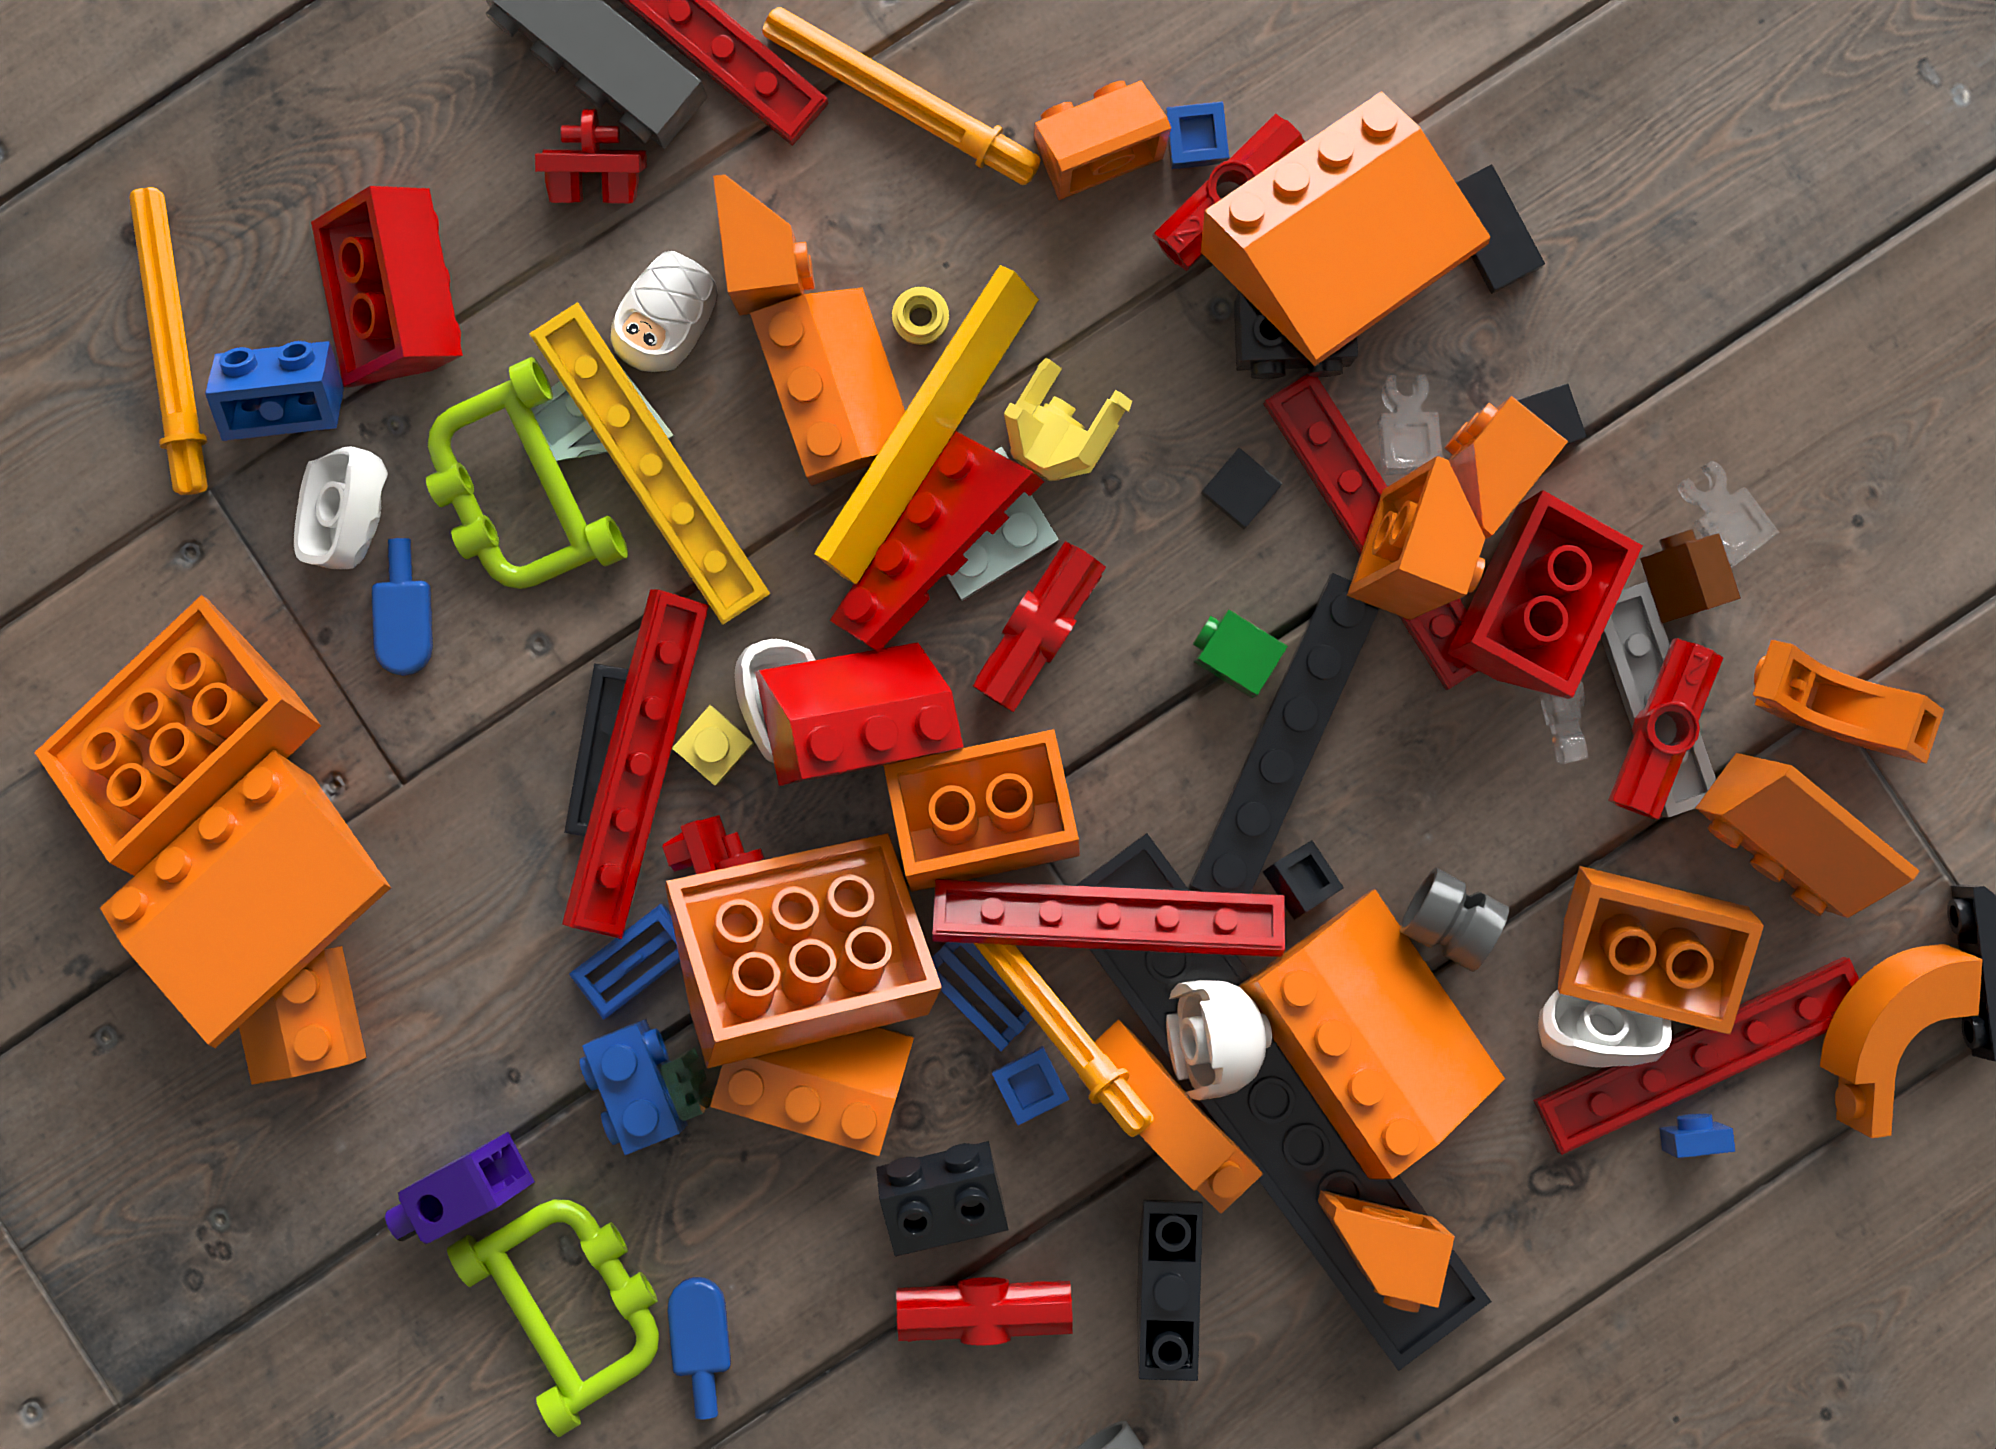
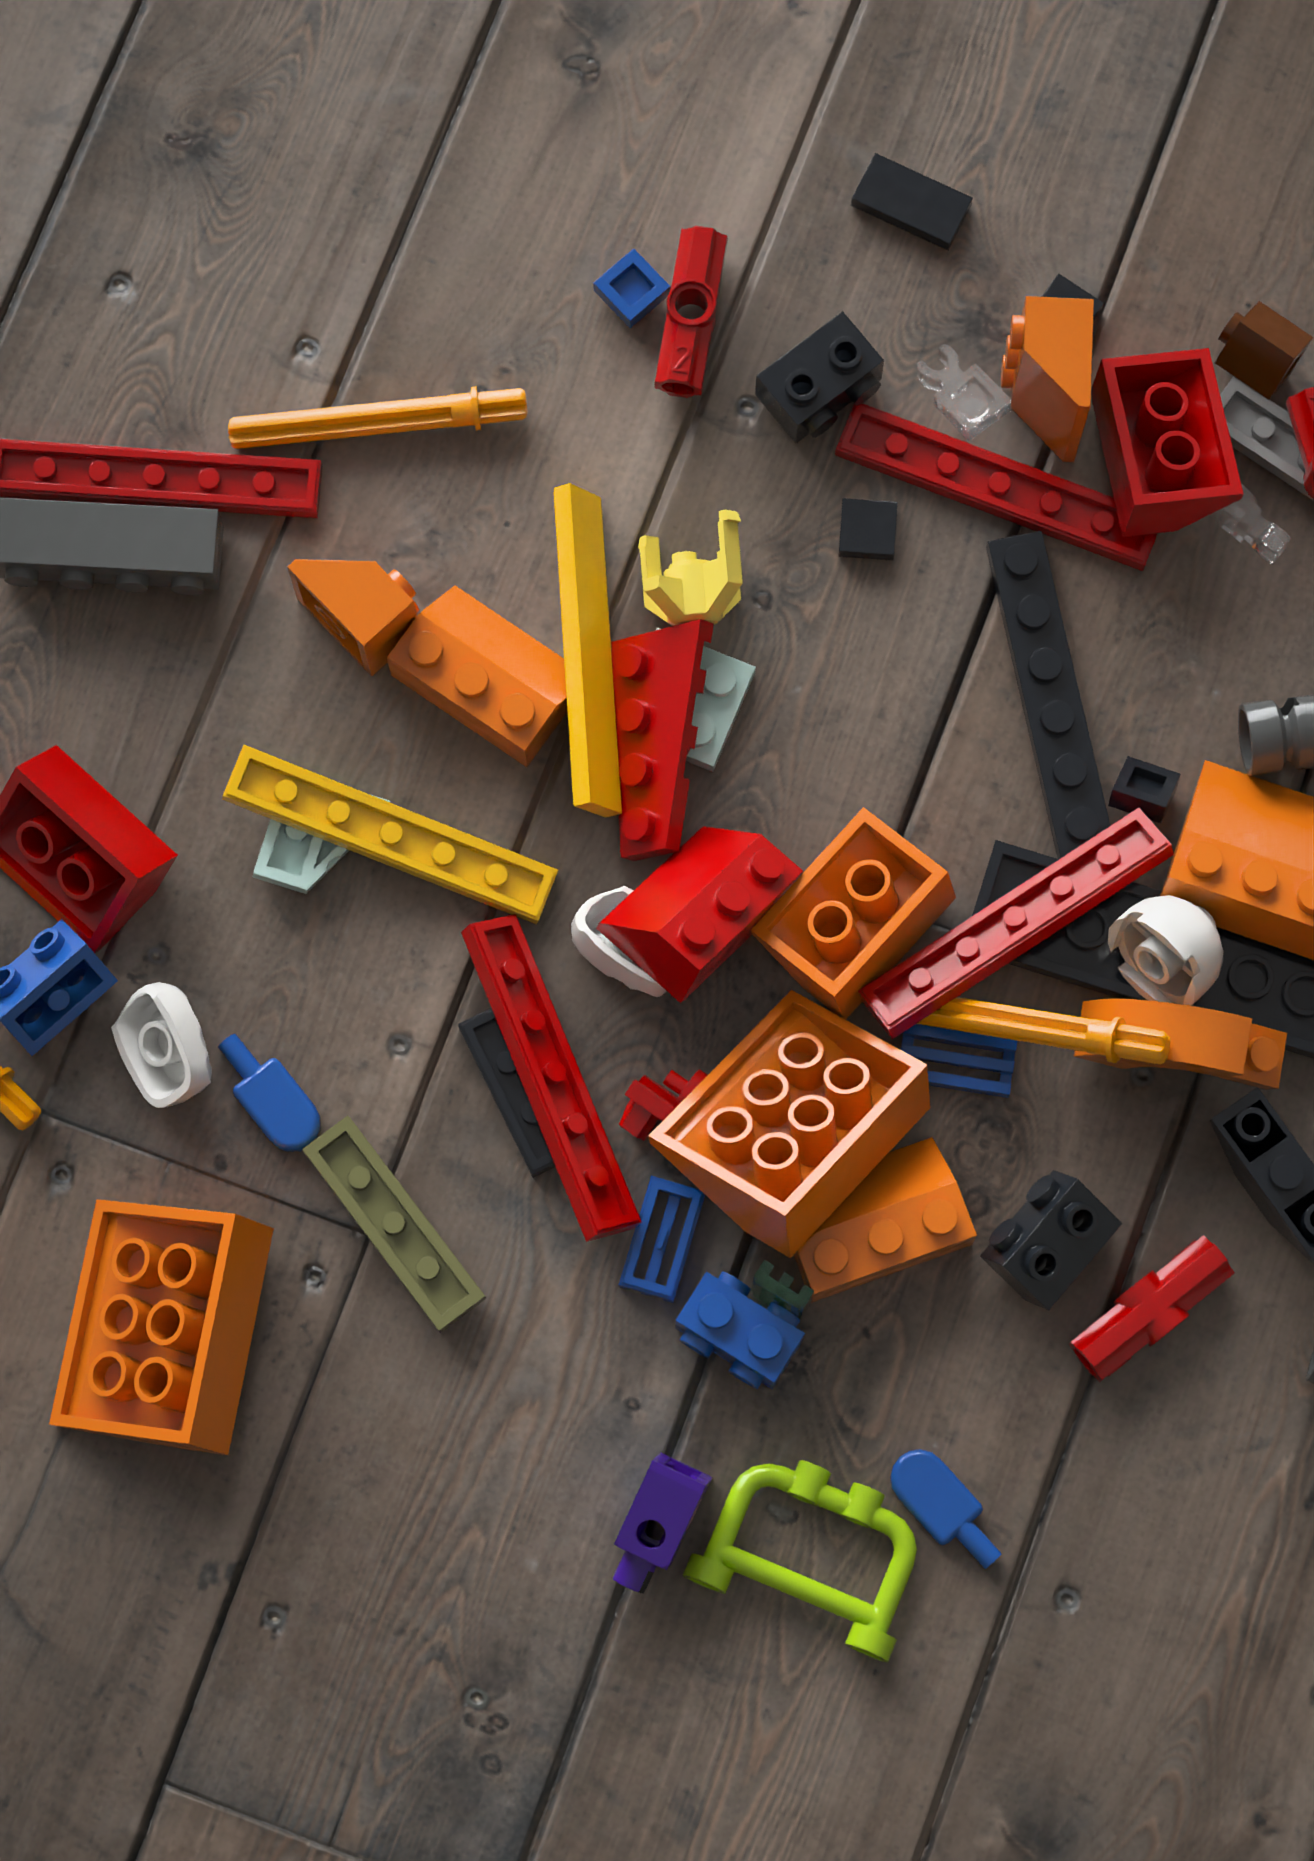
camera: 30 degrees left, 10 degrees down
orange slope [100,750,391,1048] -> none
orange slope [239,946,367,1085] -> none
lime bar [426,357,628,589] -> none
red hips [535,109,647,204] -> none
white piece [610,251,717,372] -> none
light yellow plate [672,705,755,786] -> none
light yellow plate [892,287,949,345] -> none
red piece [973,541,1106,713] -> none
blue plate [992,1046,1070,1125] -> none
orange slope [1034,80,1171,200] -> none
green brick [1192,610,1288,698] -> none
orange slope [1201,91,1491,366] -> none
orange slope [1347,456,1485,620] -> none
clear plate [1677,461,1779,567] -> none
none -> olive plate [302,1115,486,1333]

